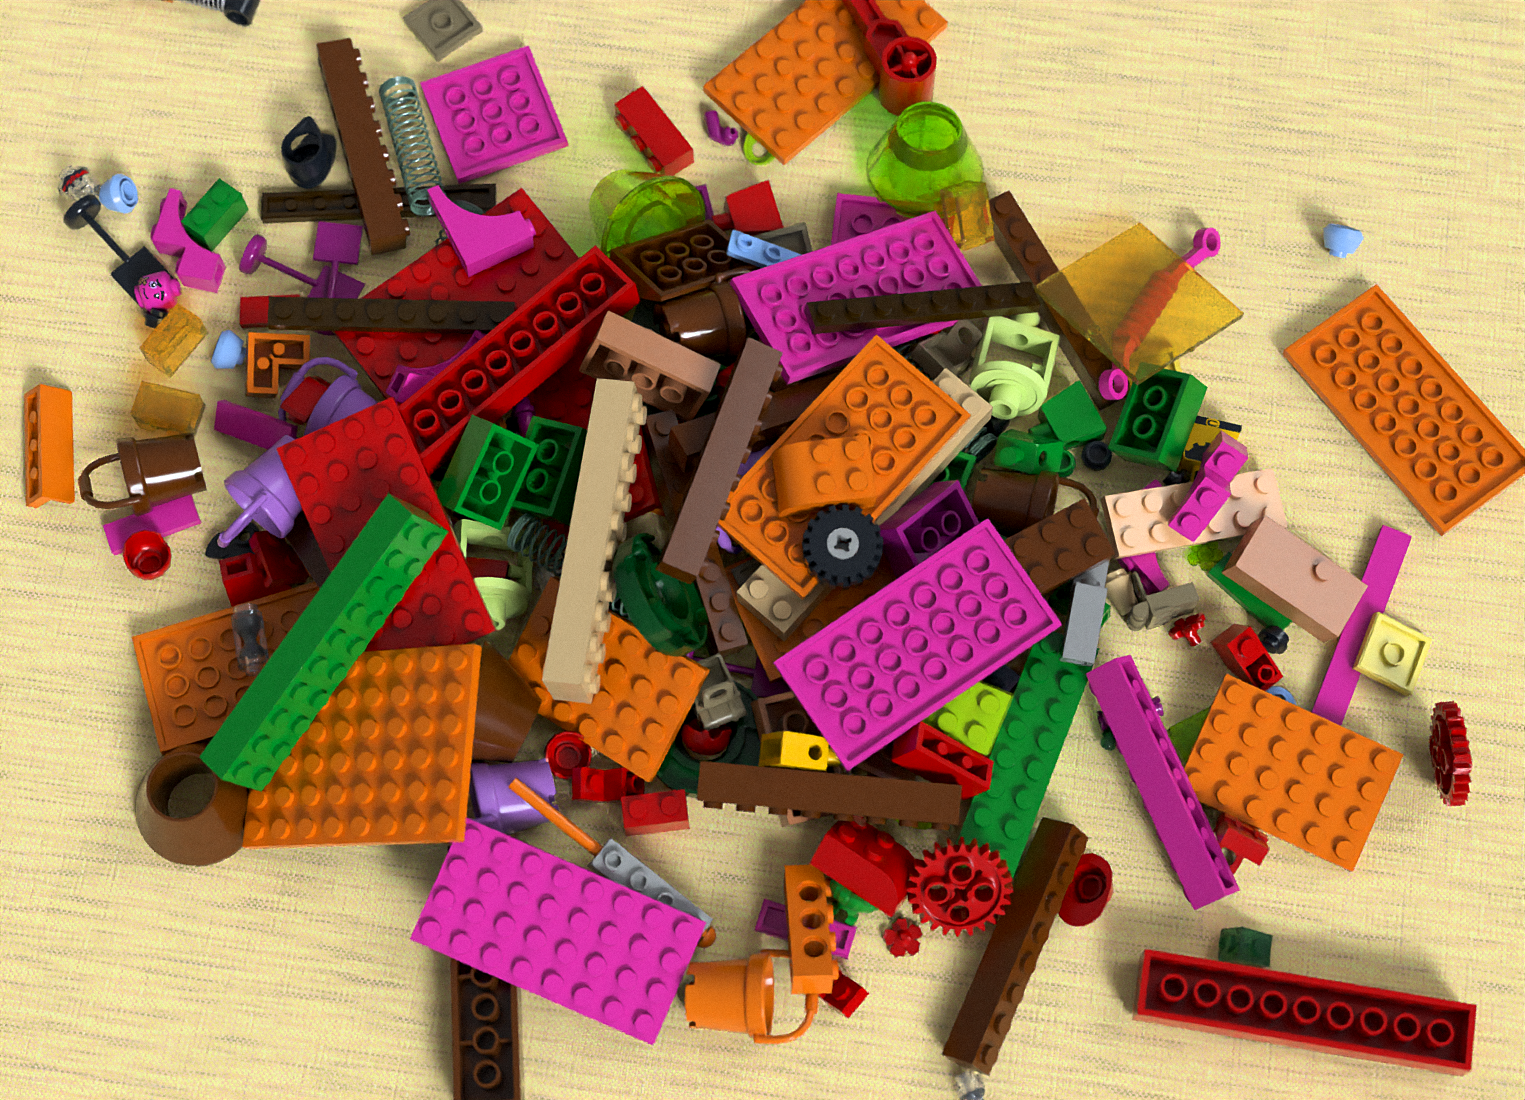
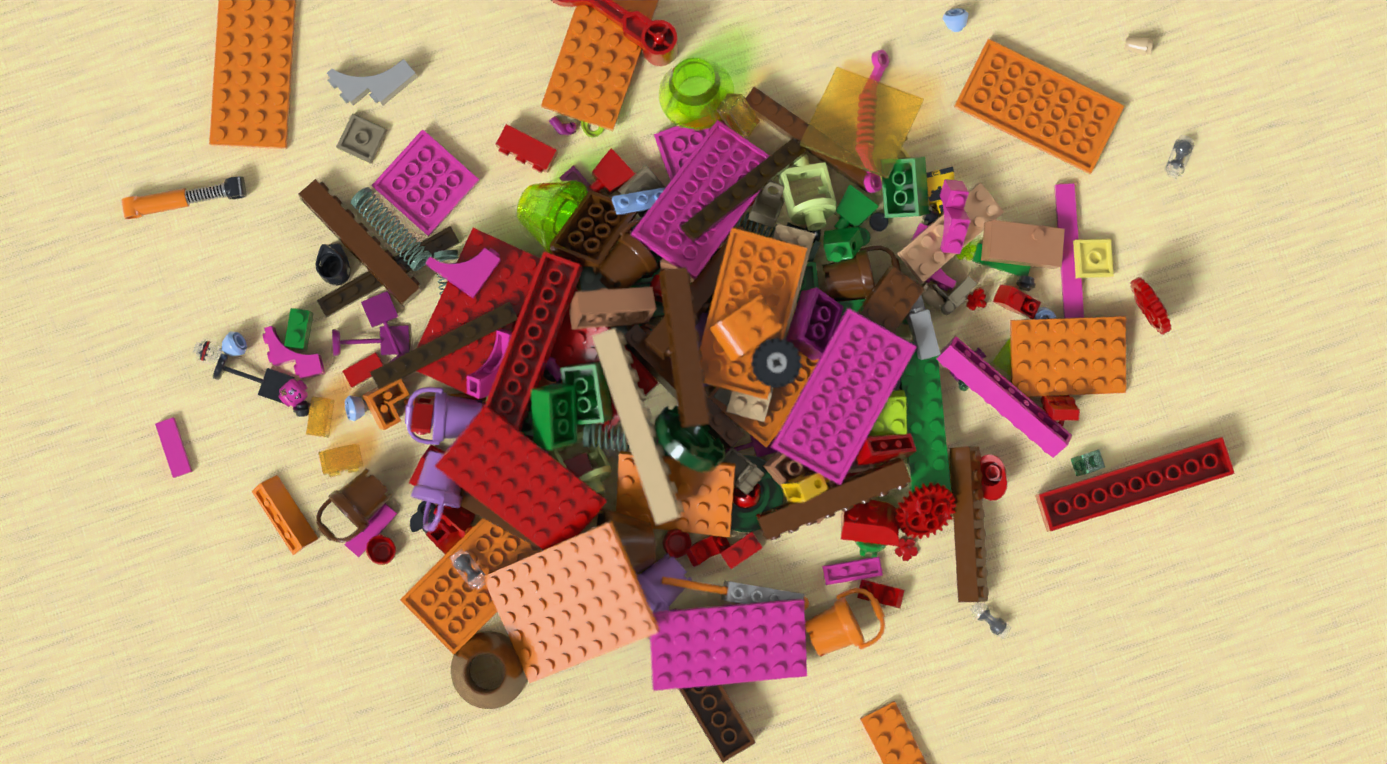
camera: 30 degrees left, 15 degrees up
green brick [199,493,448,792] -> none
dark pink tile [214,400,298,449] -> none
orange brick [783,865,839,994] -> none

